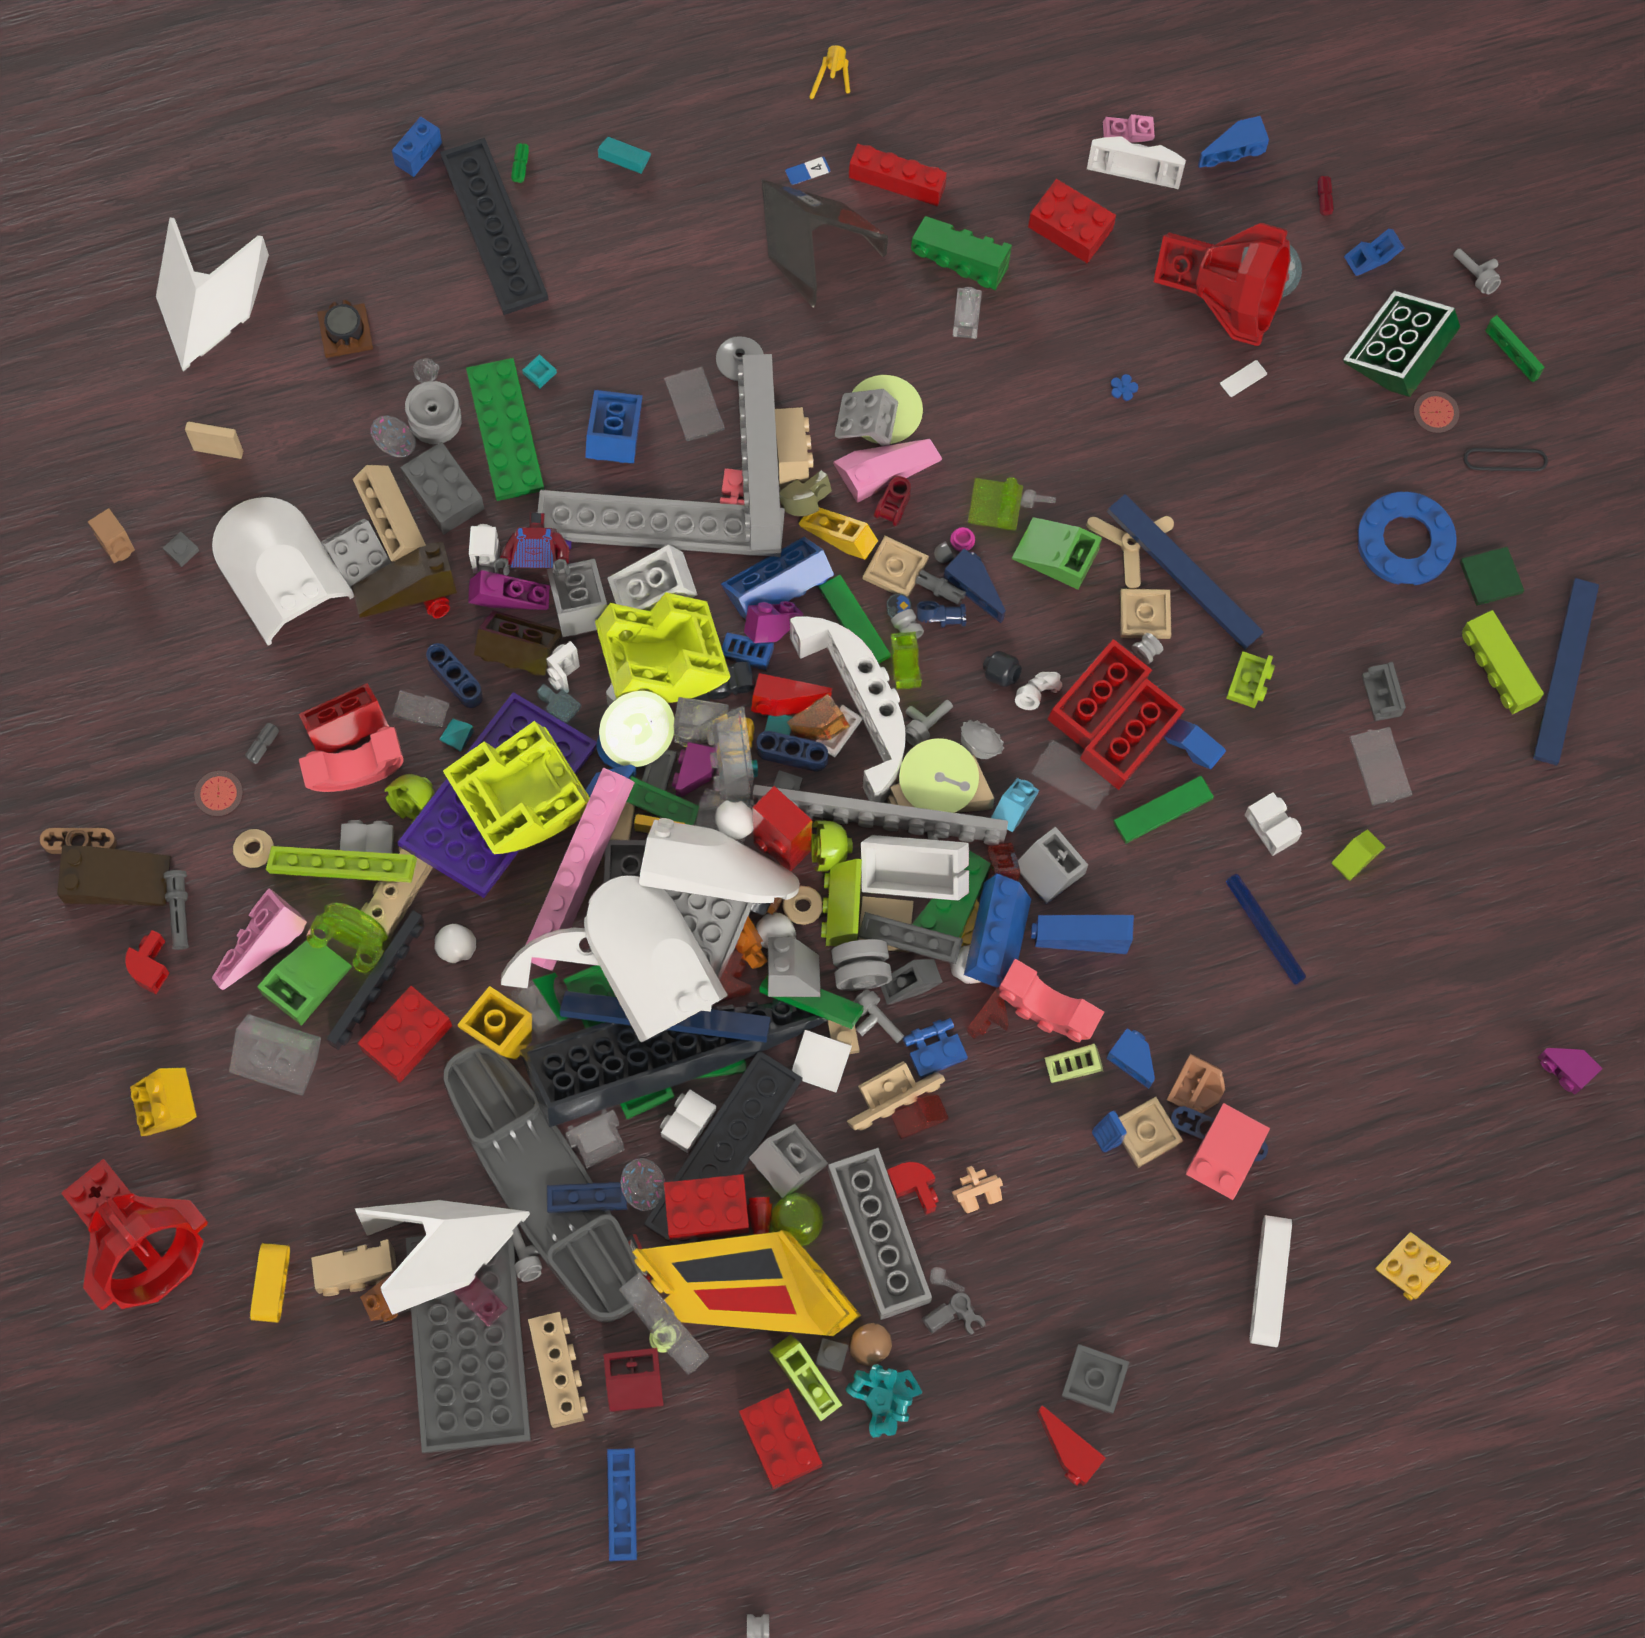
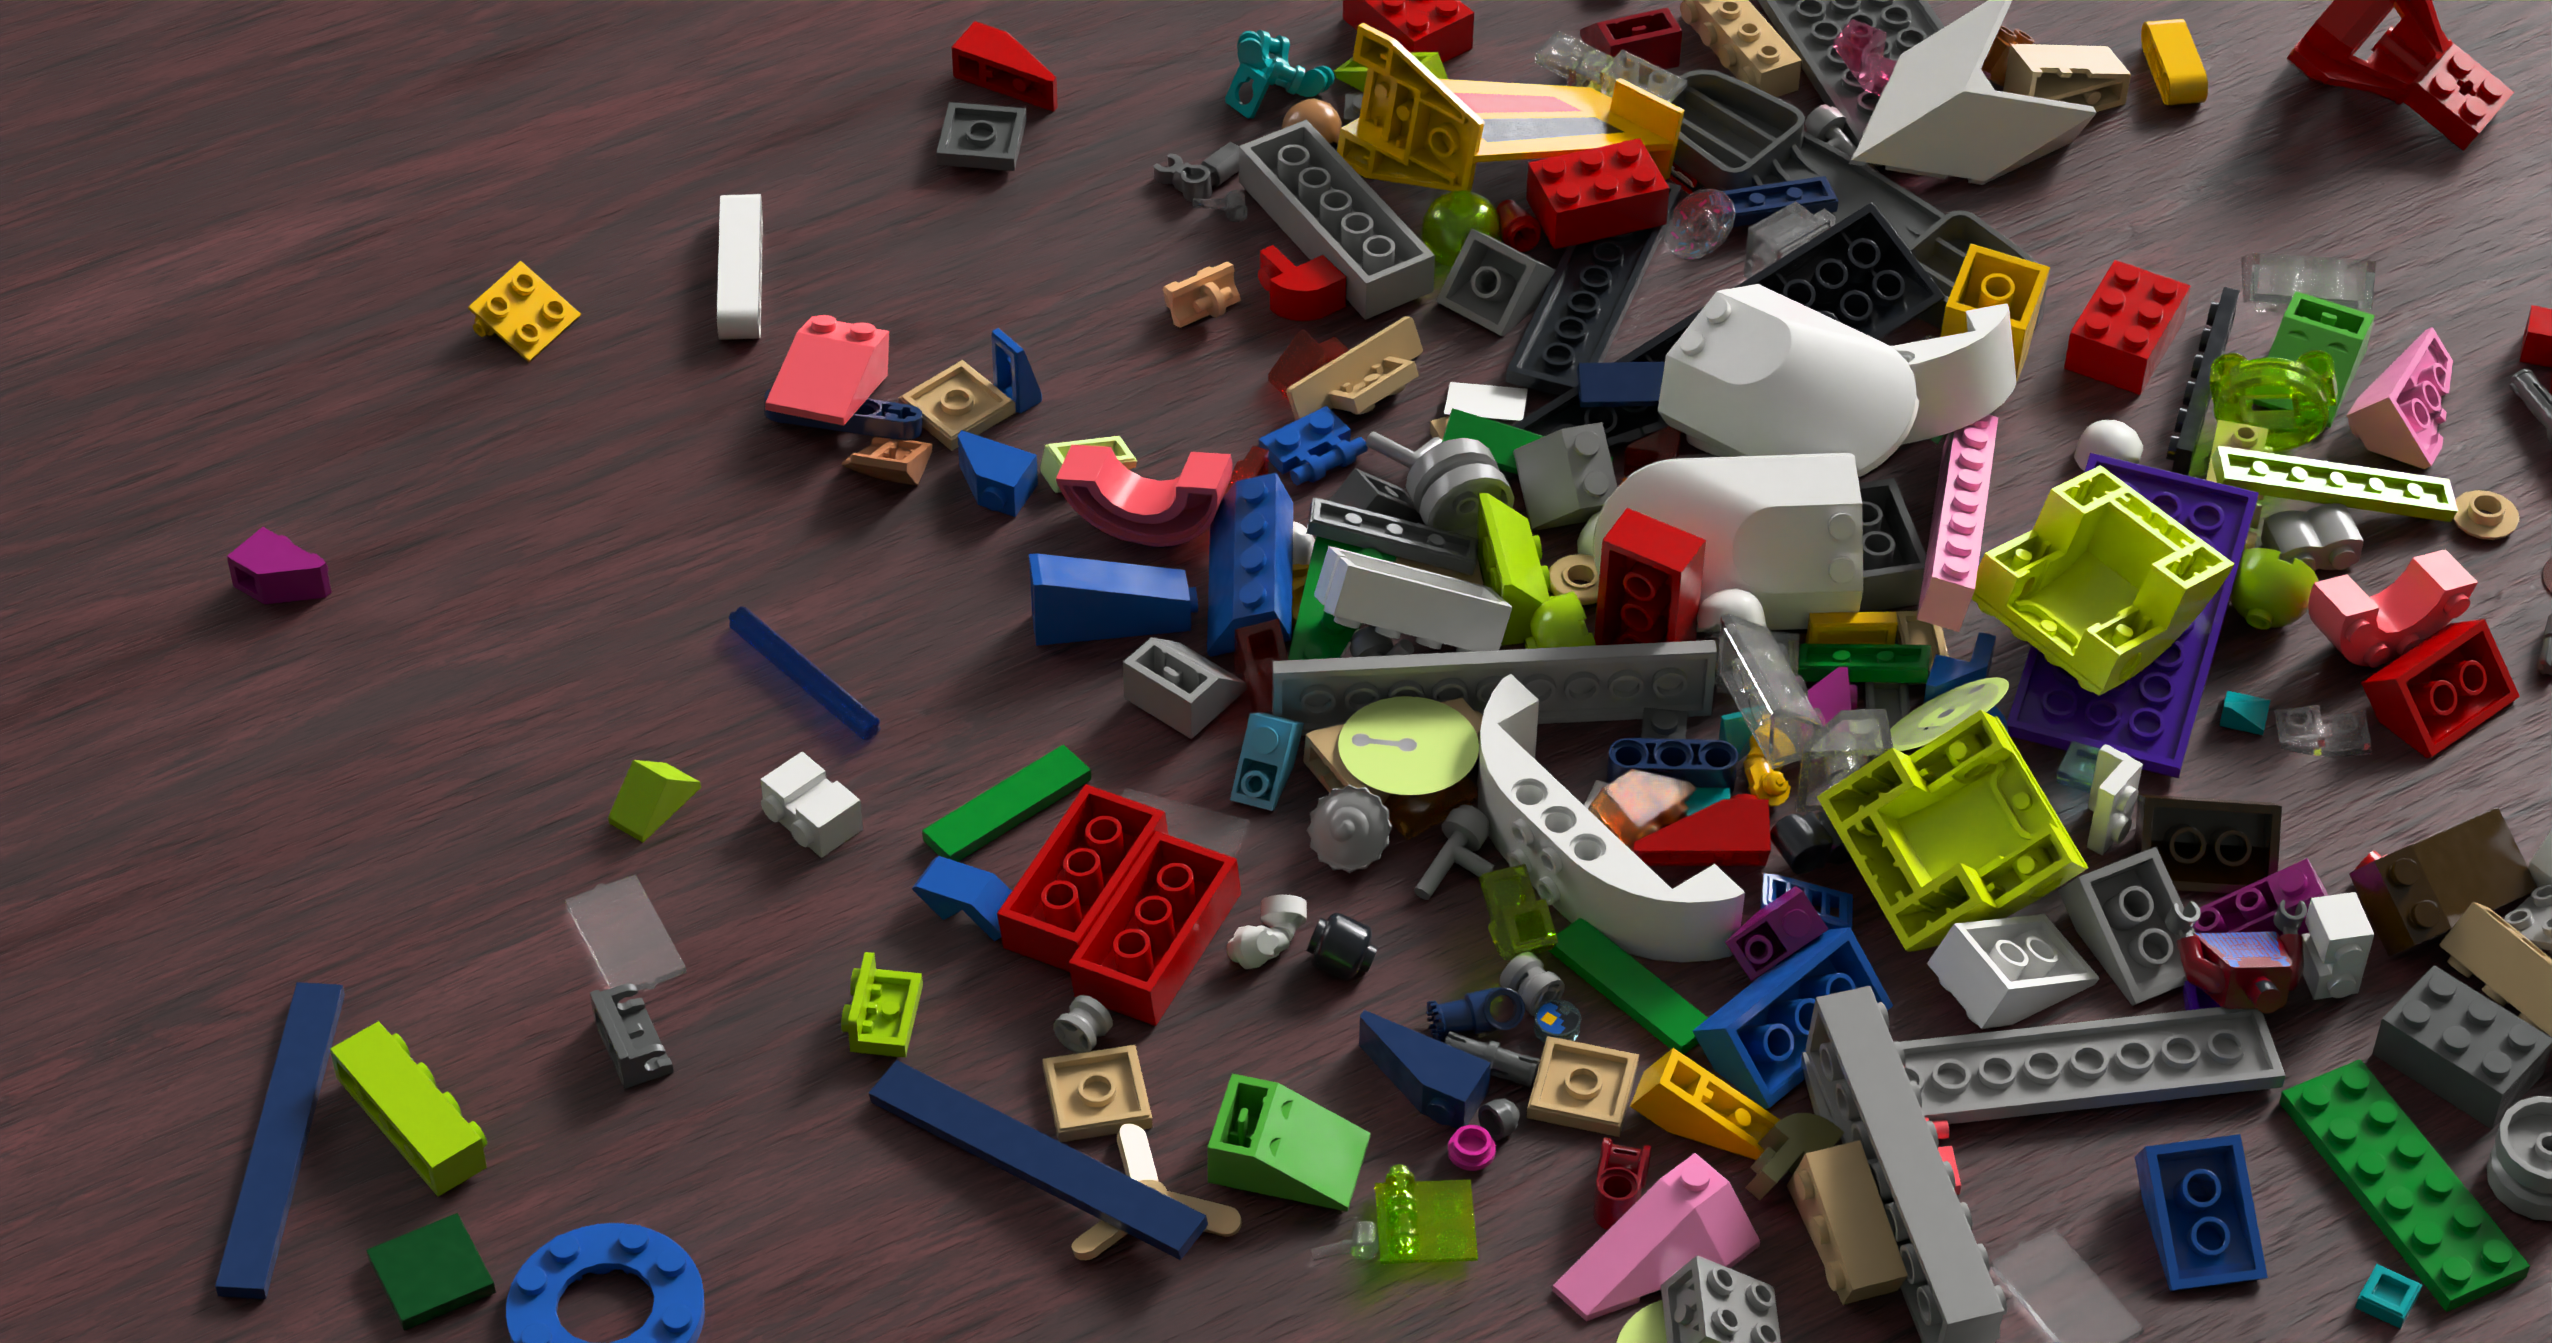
camera: 170 degrees right, 25 degrees down
yellow slope [130,1068,197,1136] -> none
dark blue beam [426,643,483,708] -> none
white brick [660,1090,716,1153] -> none

